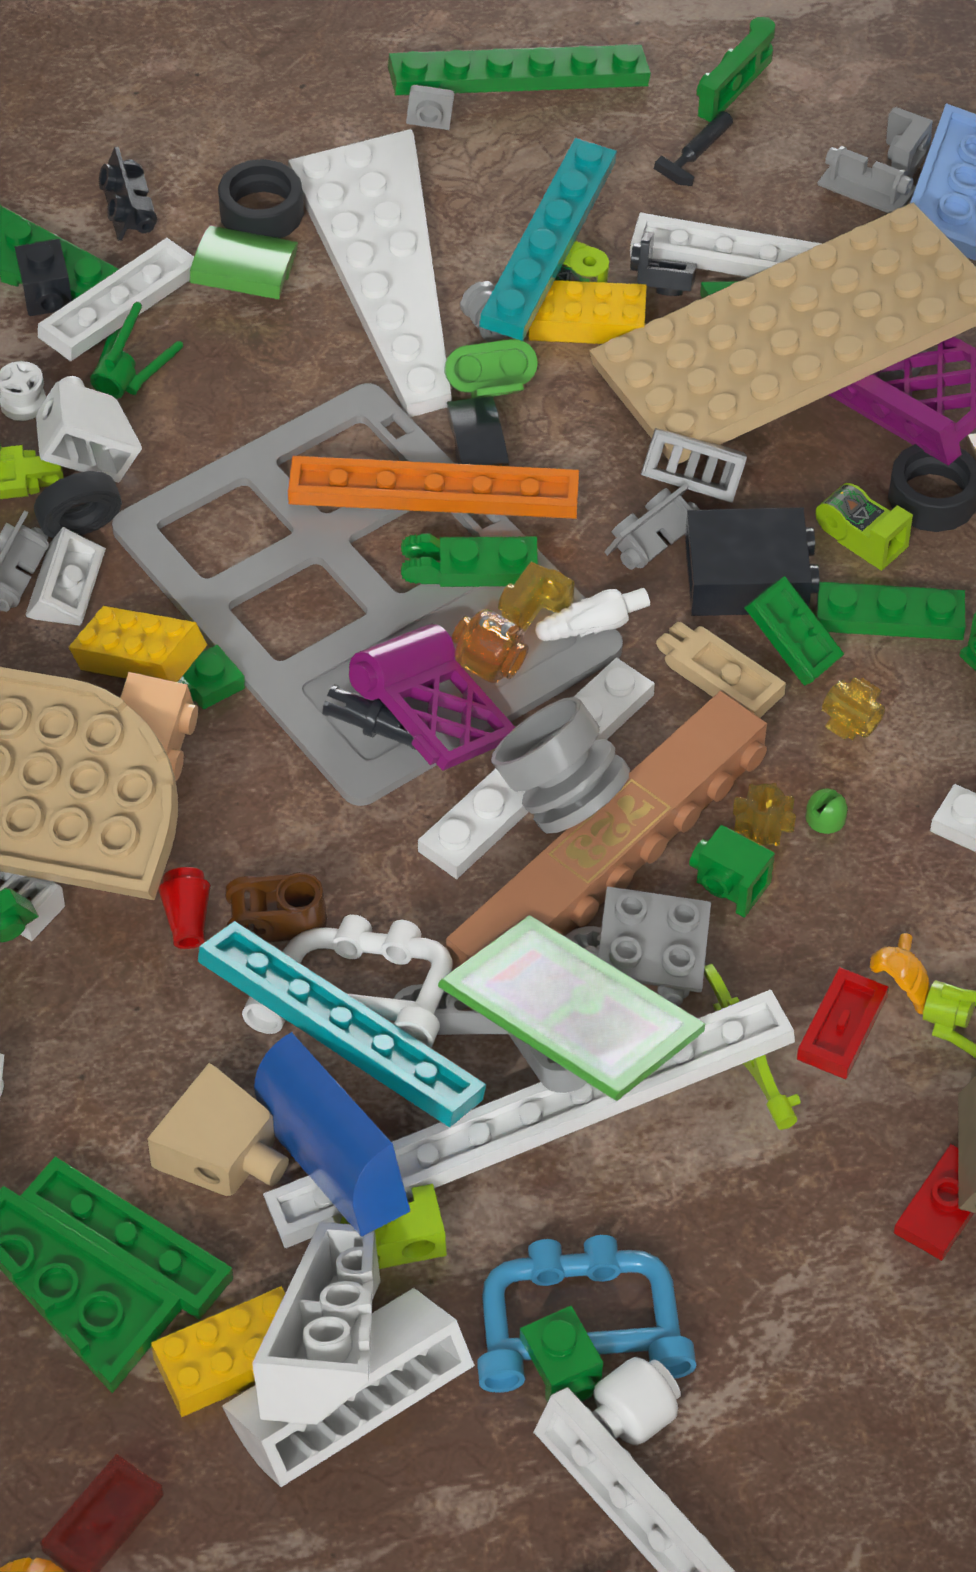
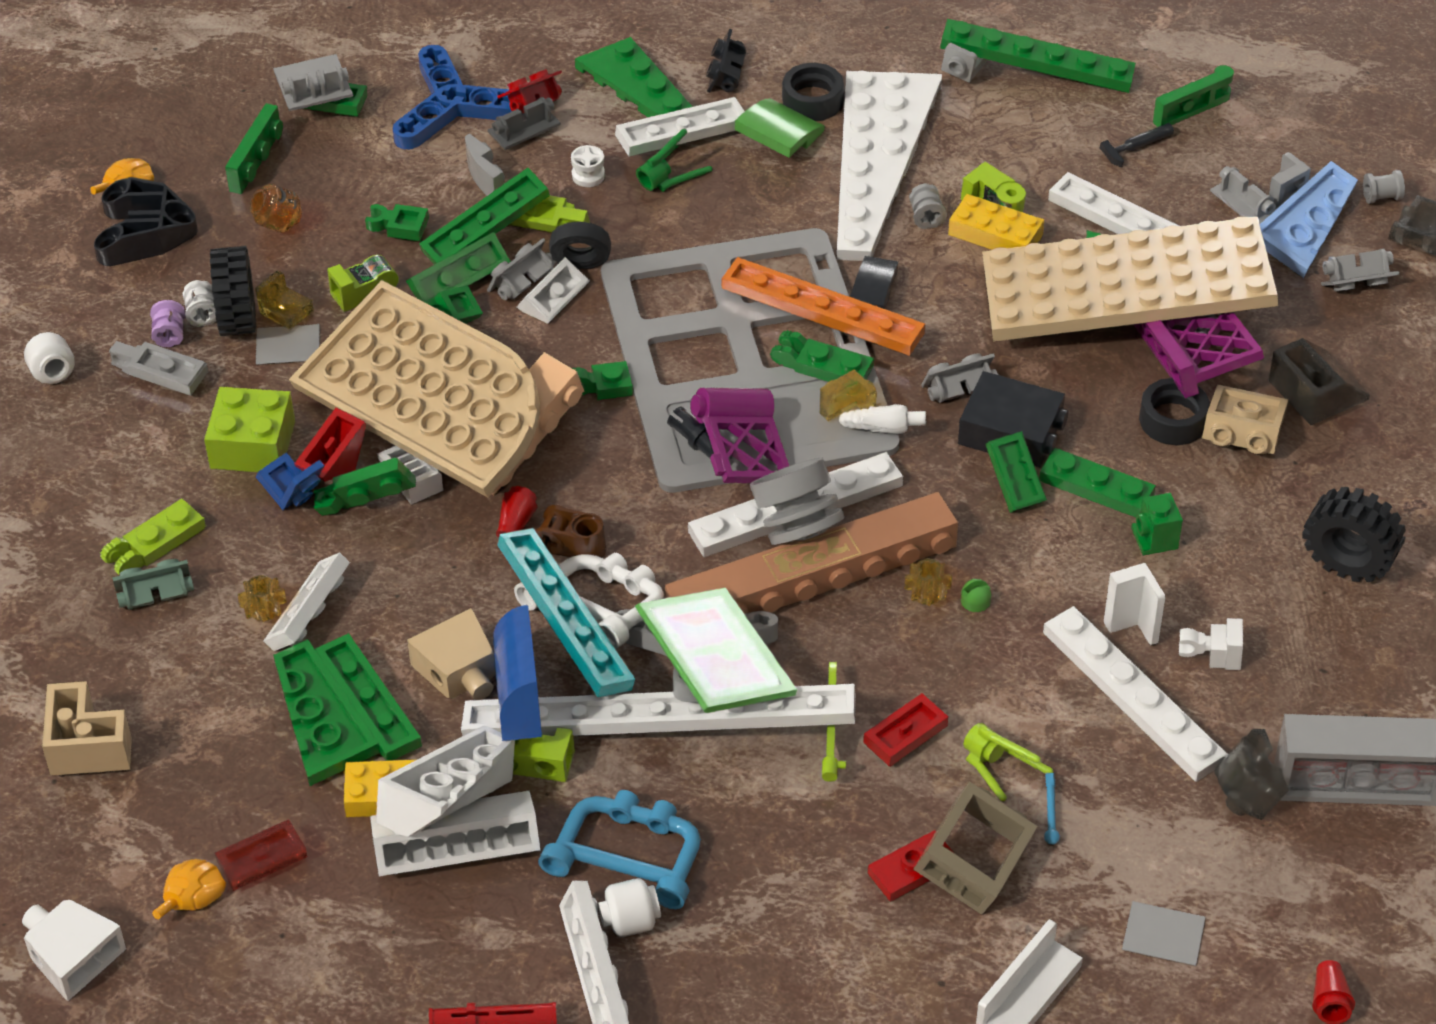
camera: 25 degrees right, 5 degrees down
black bracket [14,239,72,316] -> none
white torso [36,376,142,483] -> none
yellow piece [68,606,207,682] -> none
bright green bracket [444,339,538,399] -> none
clear orange head [451,609,529,683] -> none
teal plate [479,138,617,341] -> none
green bracket [520,1305,603,1403] -> none
light grey hinge [598,886,711,1006] -> none
black bracket [630,232,697,296] -> none
light grey slope [640,428,747,502] -> none
tan hinge [656,622,786,718] -> none
green brick [689,825,775,918] -> none
lime leg [815,483,913,571] -> none
clear yellow gear [822,677,885,740] -> none
light orange piece [870,933,930,1015] -> none

